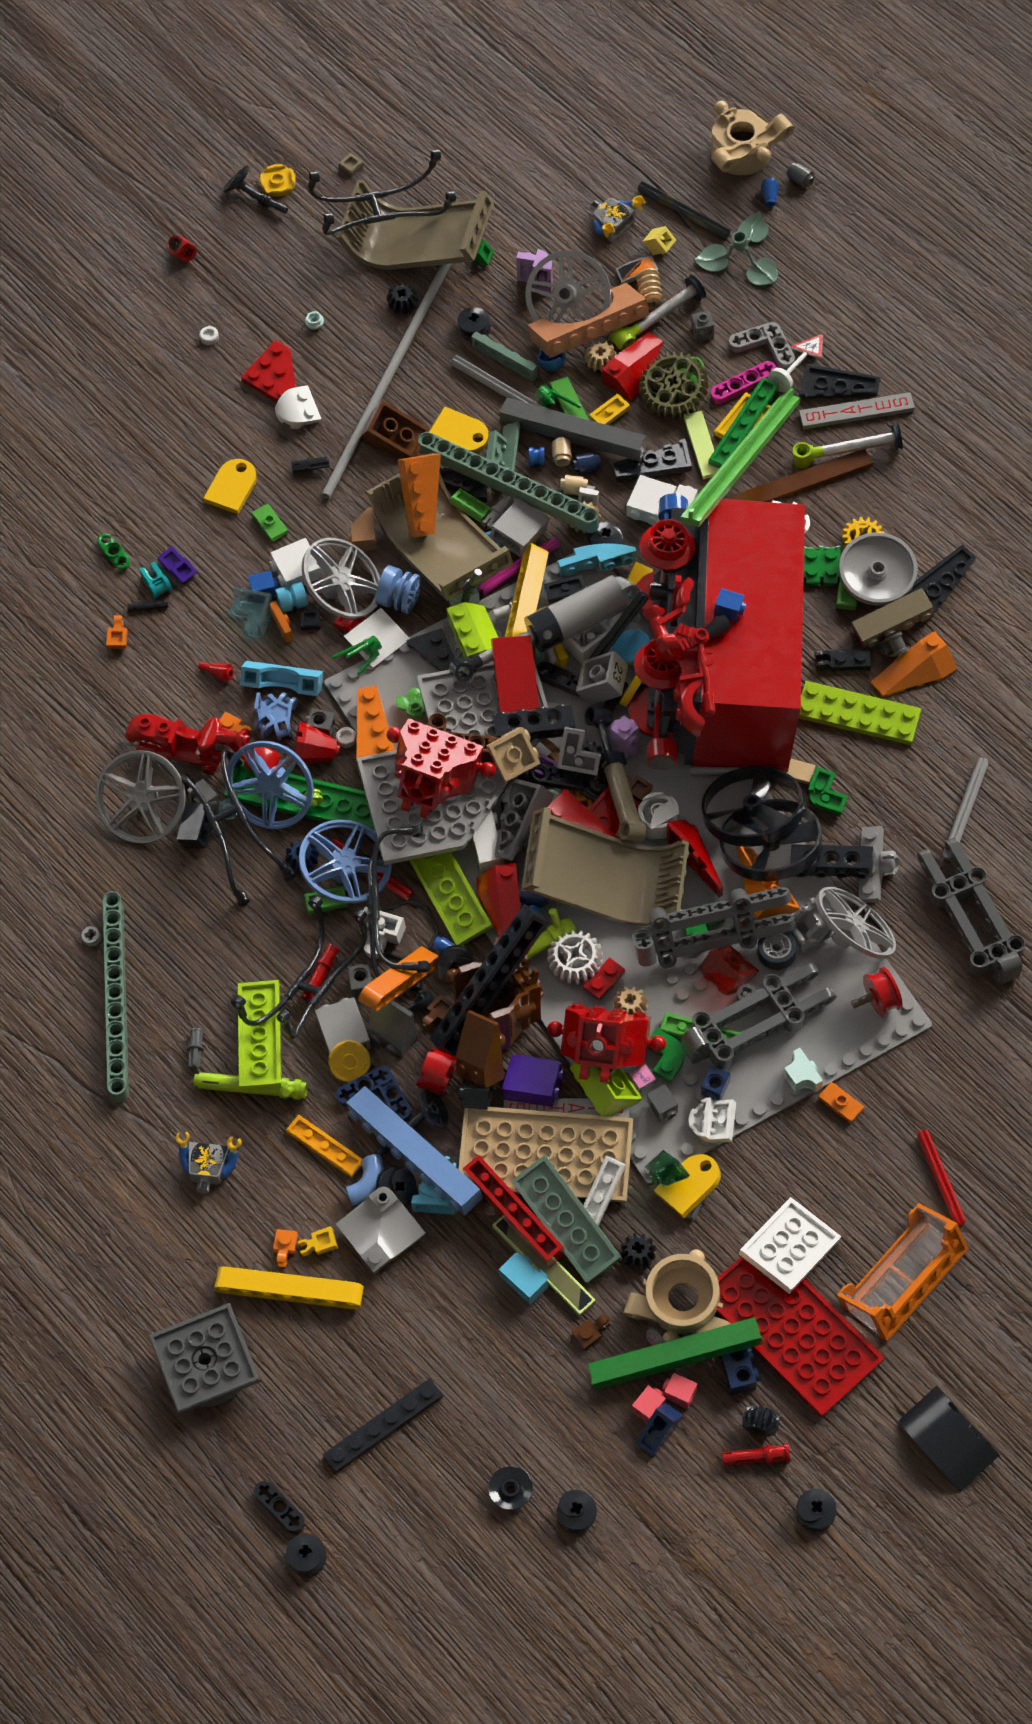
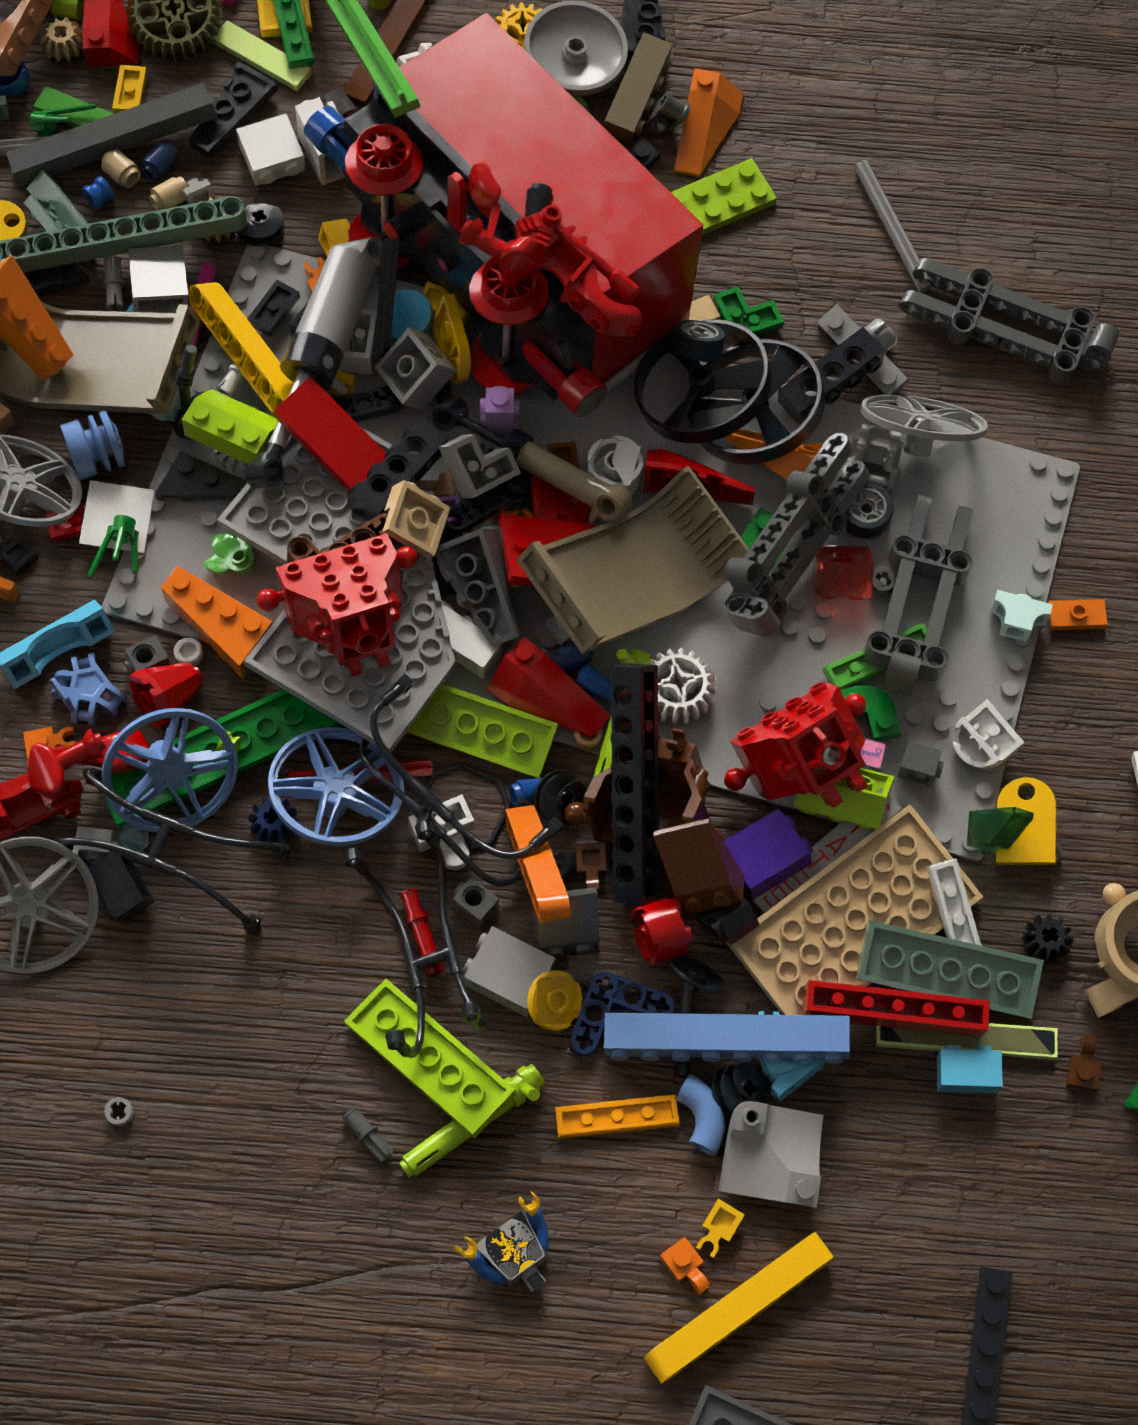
camera: 50 degrees left, 5 degrees up
sand green beam [103,891,129,1103] -> none
bright green plate [304,886,348,915] -> none
bright green plate [449,488,491,523] -> none
medium azure slope [558,544,636,577] -> none
red plate [583,957,625,1001] -> none
tan gear [613,986,648,1014] -> none
dark blue brick [701,1065,731,1101] -> none
blue brick [714,588,747,622] -> none
red wheel [851,967,903,1017] -> none
none -> black wheel [671,320,726,361]

